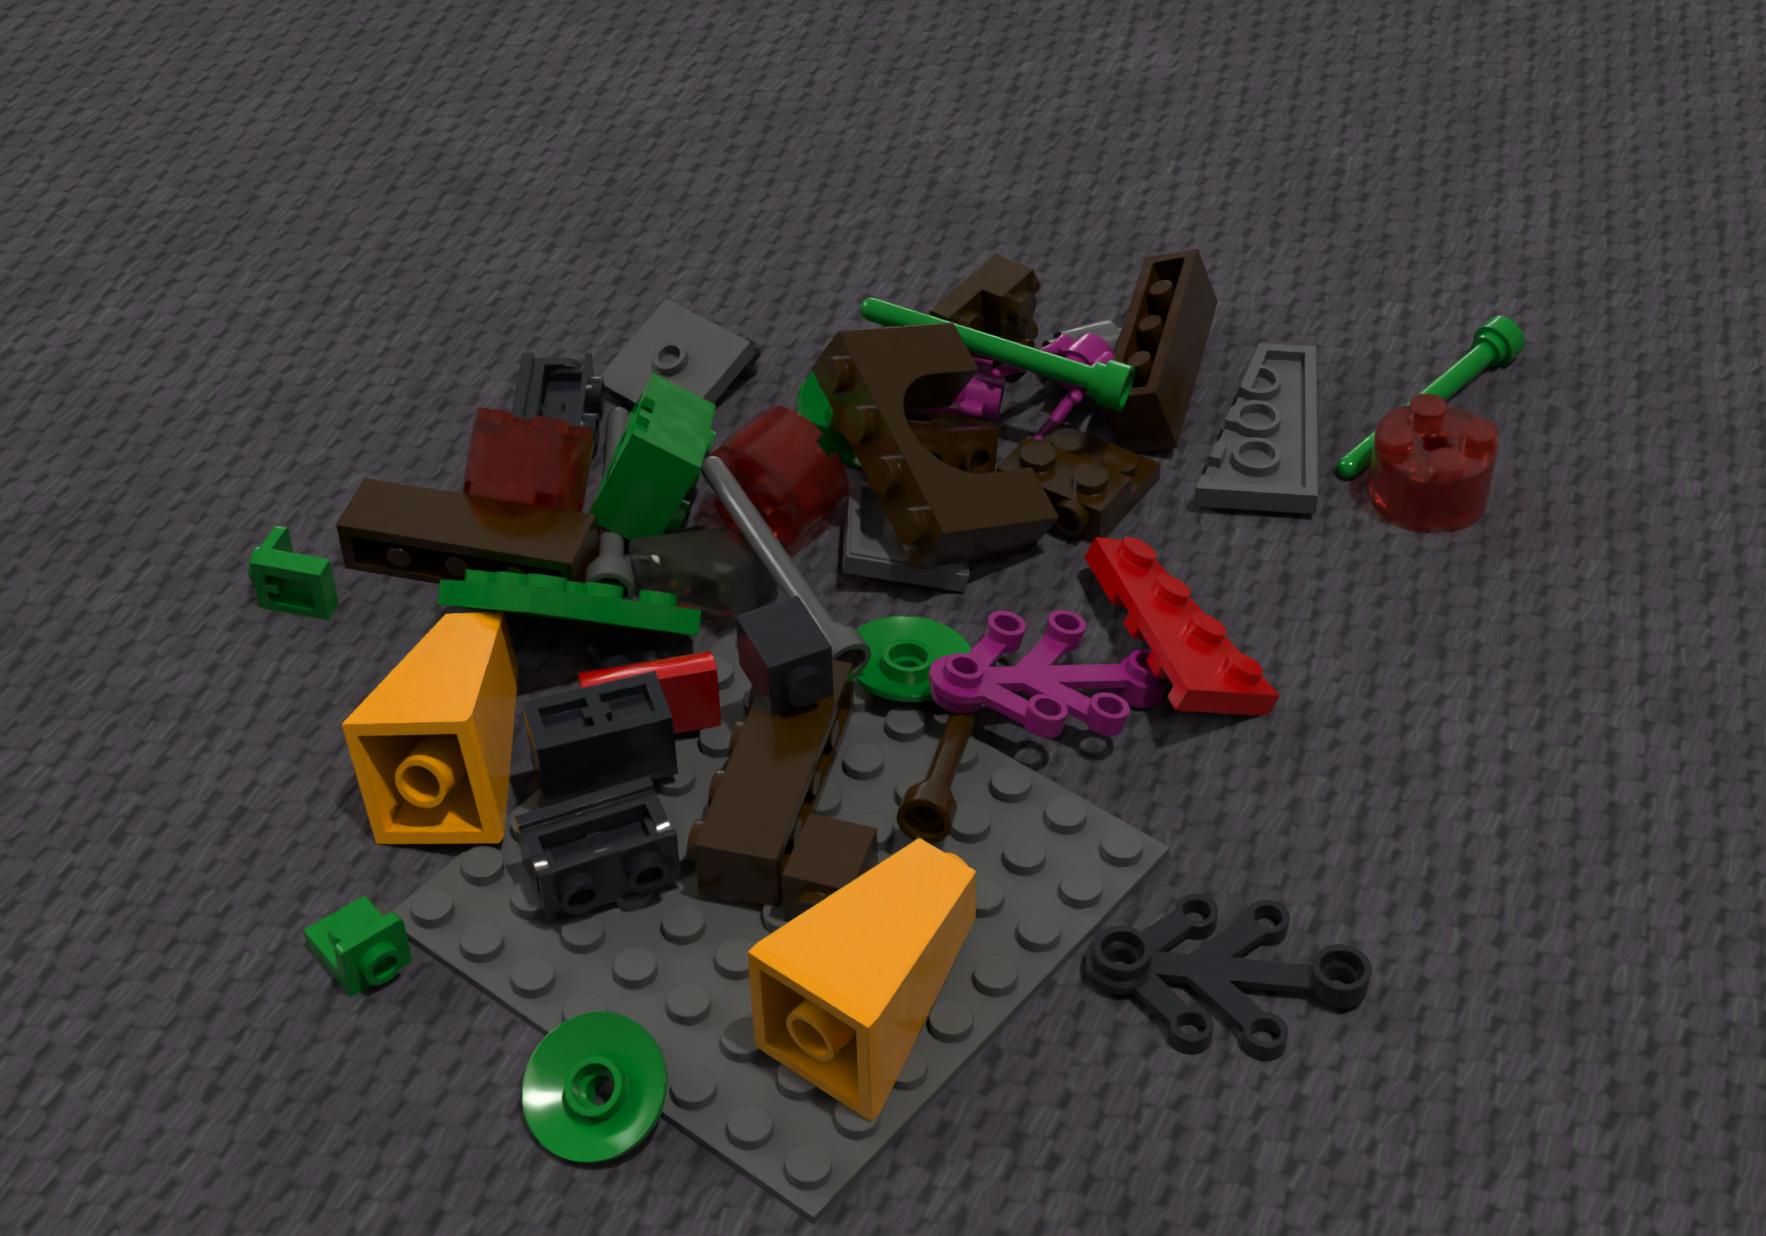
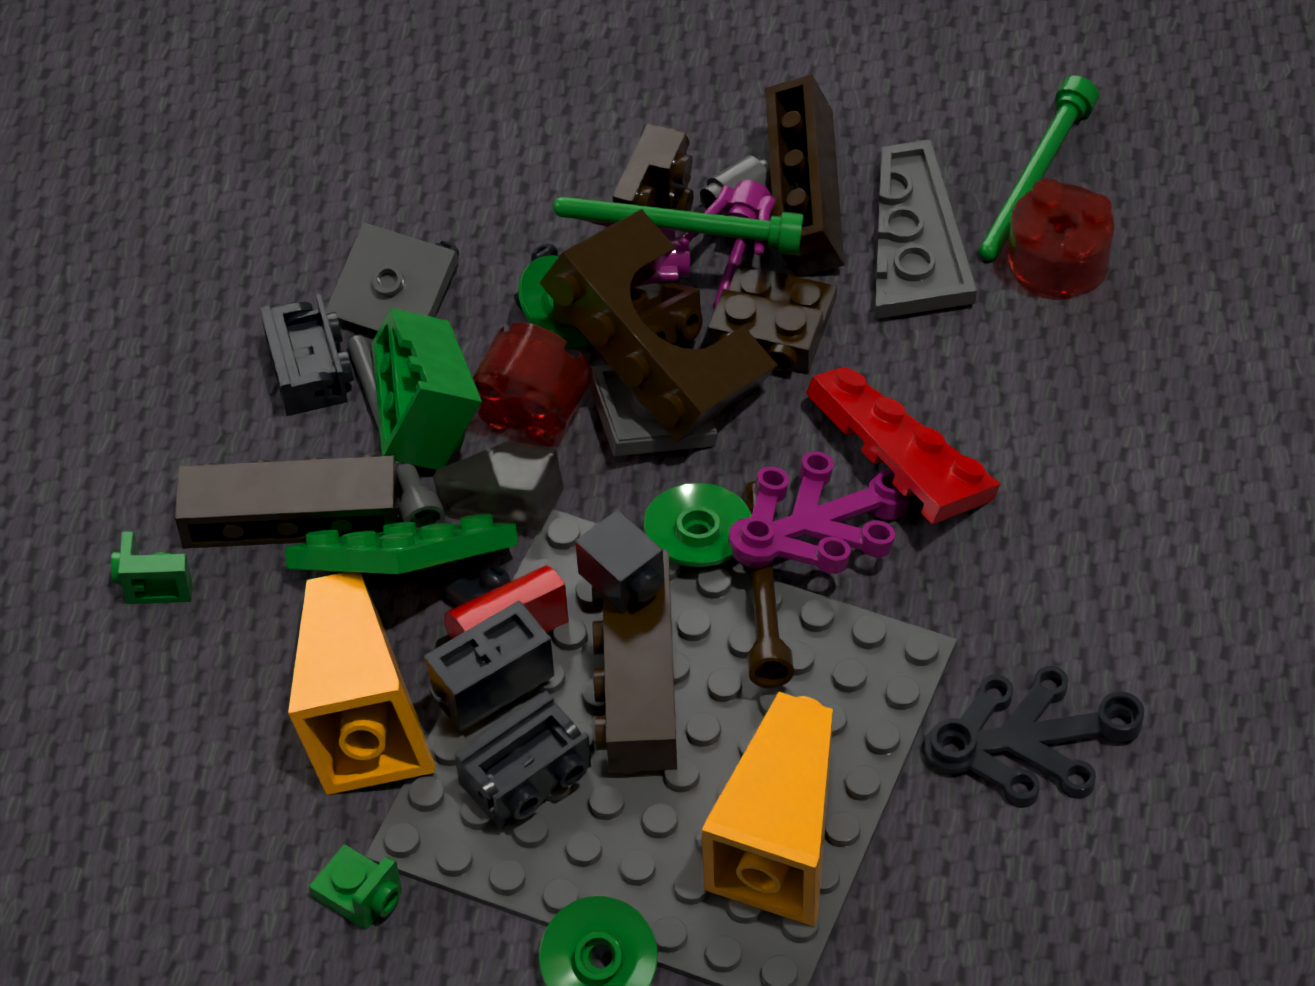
camera: 15 degrees left, 10 degrees up
clear red brick [461,407,595,513] -> none
dark grey piece [701,456,871,677] -> none
dark brown brick [781,813,878,922] -> none

